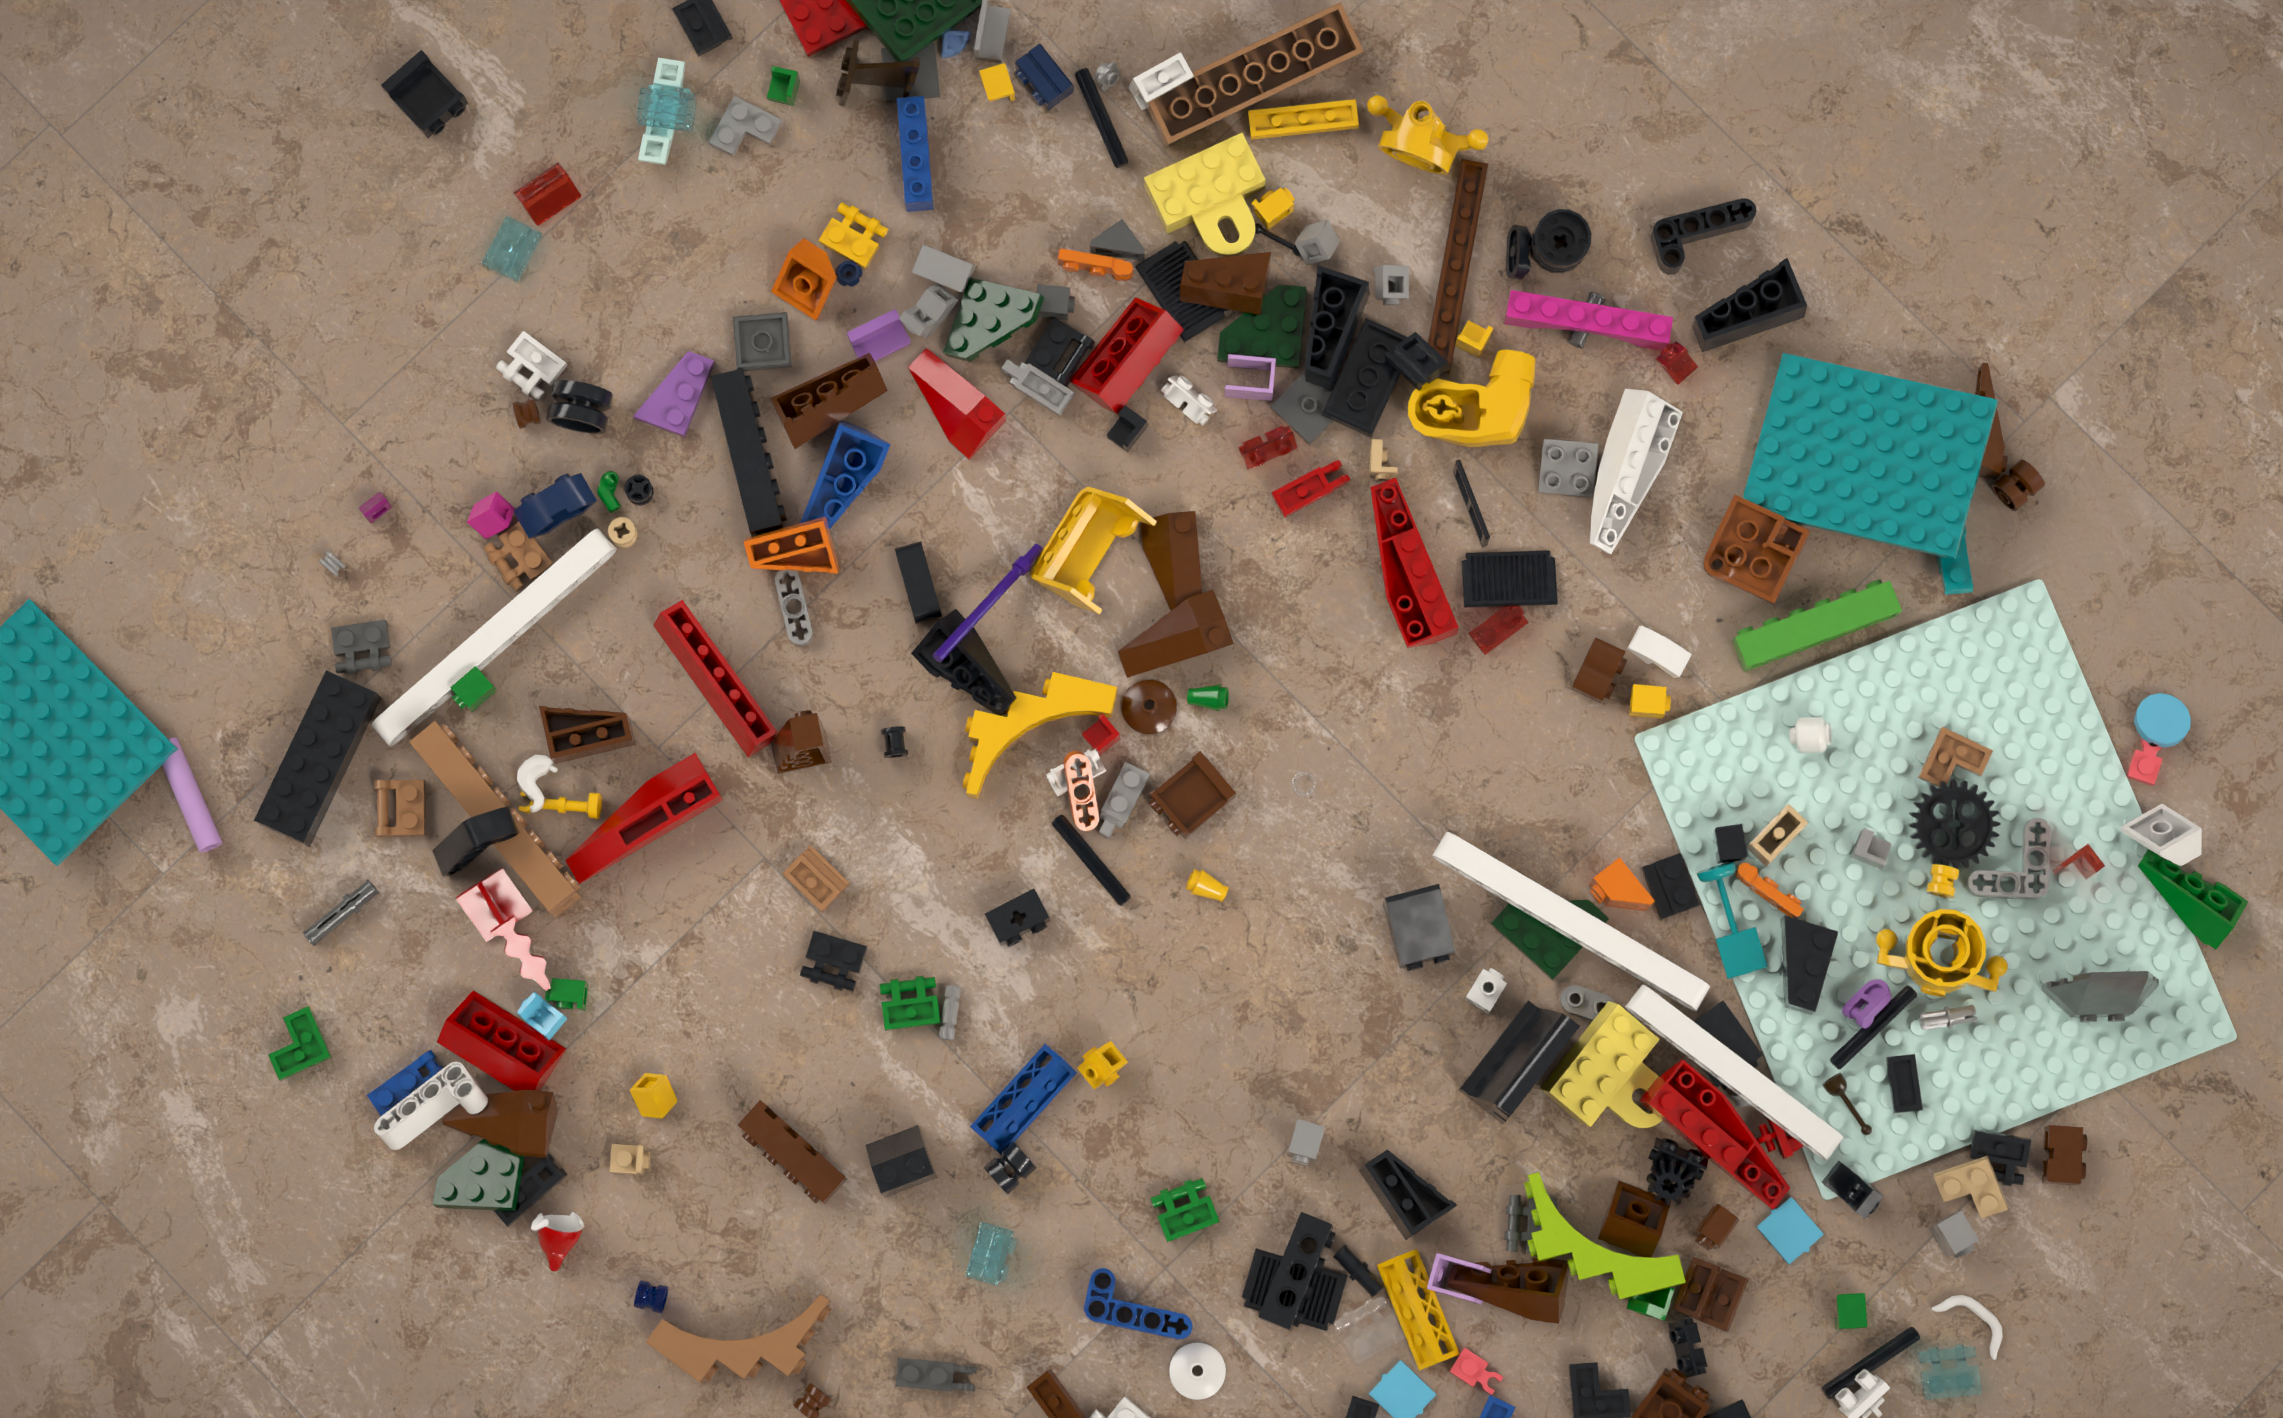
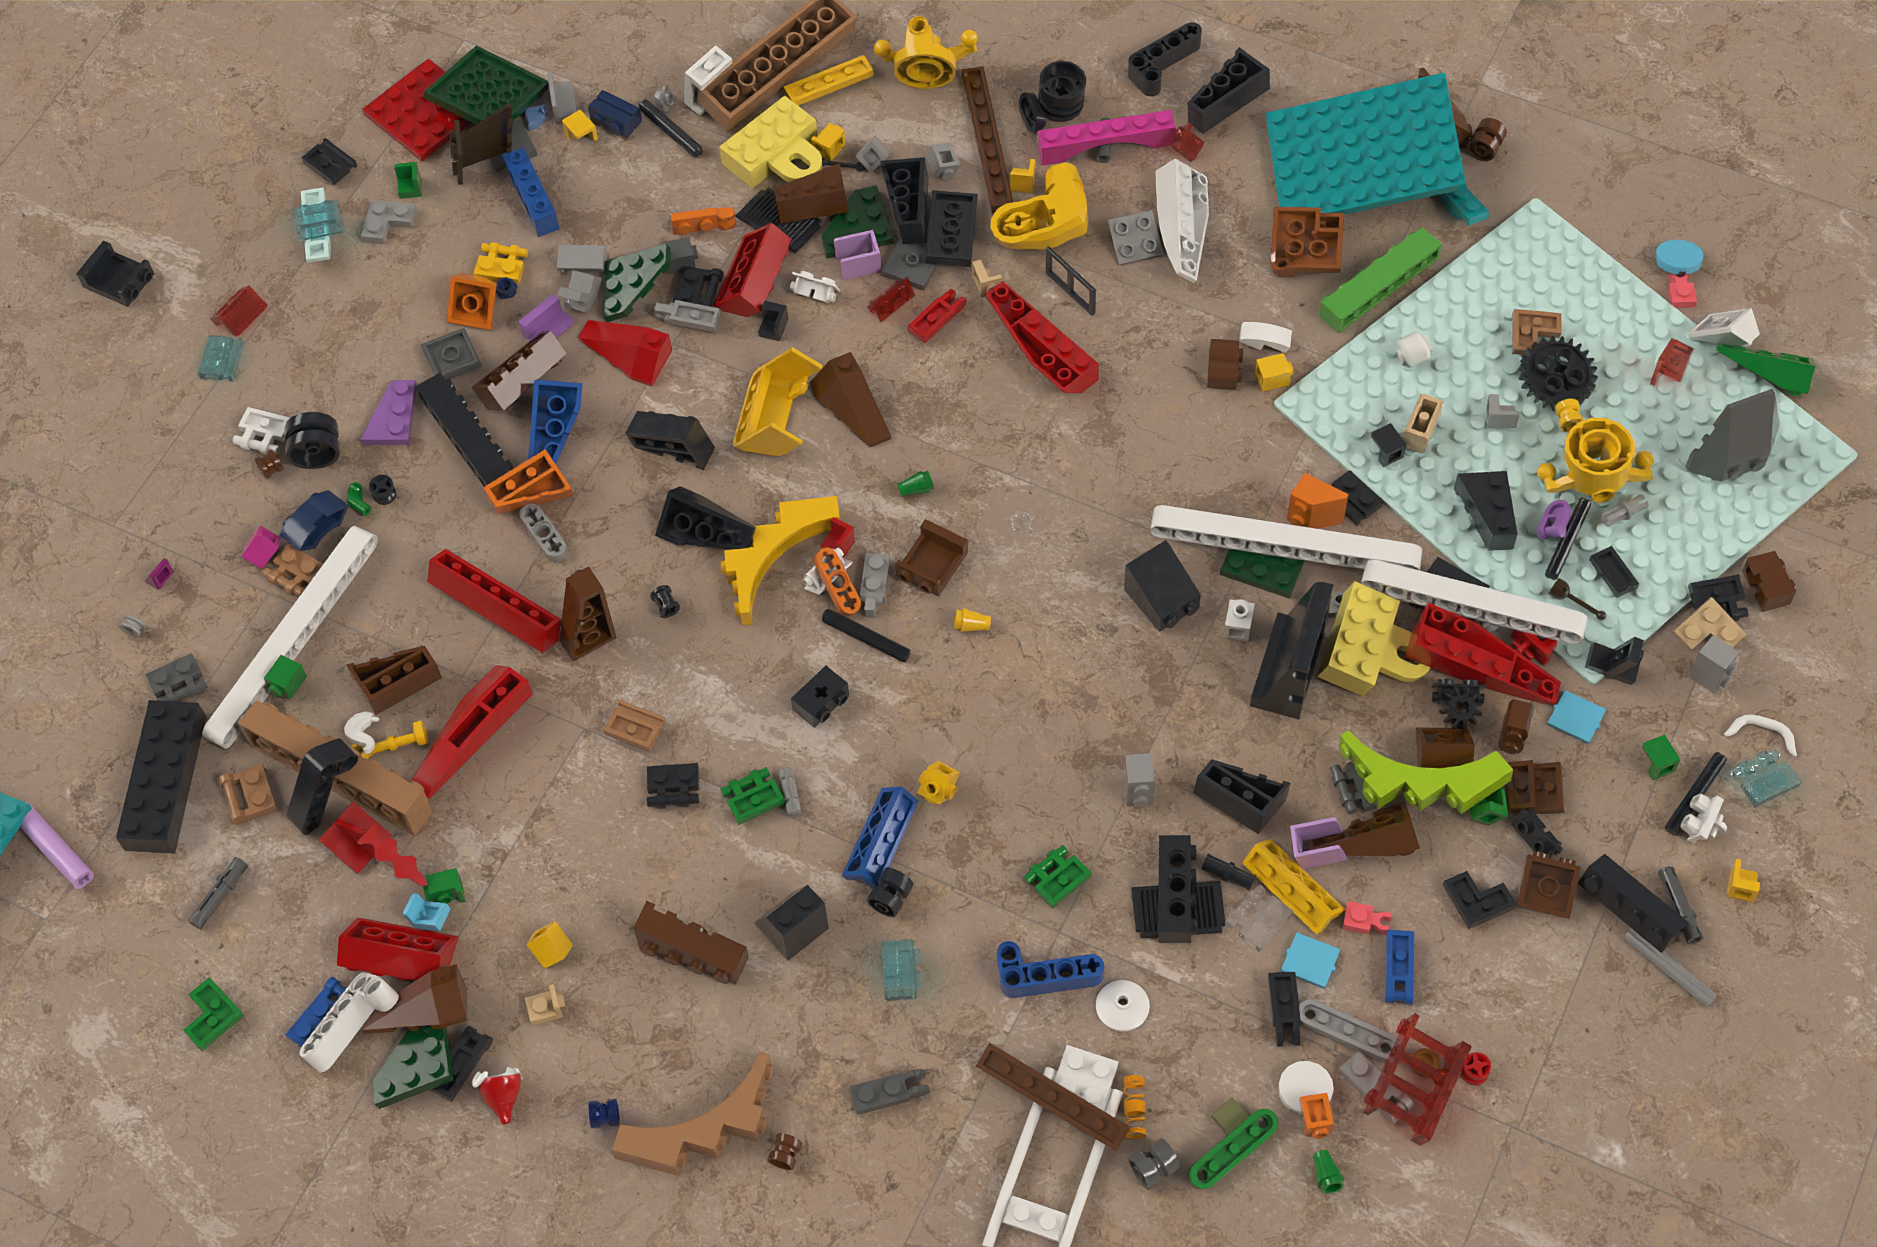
camera: 20 degrees left, 20 degrees down
tan wheel [608,517,638,548] -> none
black beam [895,541,942,624] -> none
dark purple bar [933,544,1043,662] -> none
dark grey slope [1090,219,1145,261] -> none
reddish brown wedge [1118,589,1234,678] -> none
reddish brown dish [1122,680,1177,734] -> none
black plate [1384,332,1450,391] -> none
black window [1461,550,1558,608] -> none
clear red hinge [1468,605,1529,655] -> none
teal piece [1697,862,1768,979] -> none
orange hinge [1735,862,1804,919] -> none
light grey beam [1966,818,2050,900] -> none
none -> black wedge [625,411,715,470]

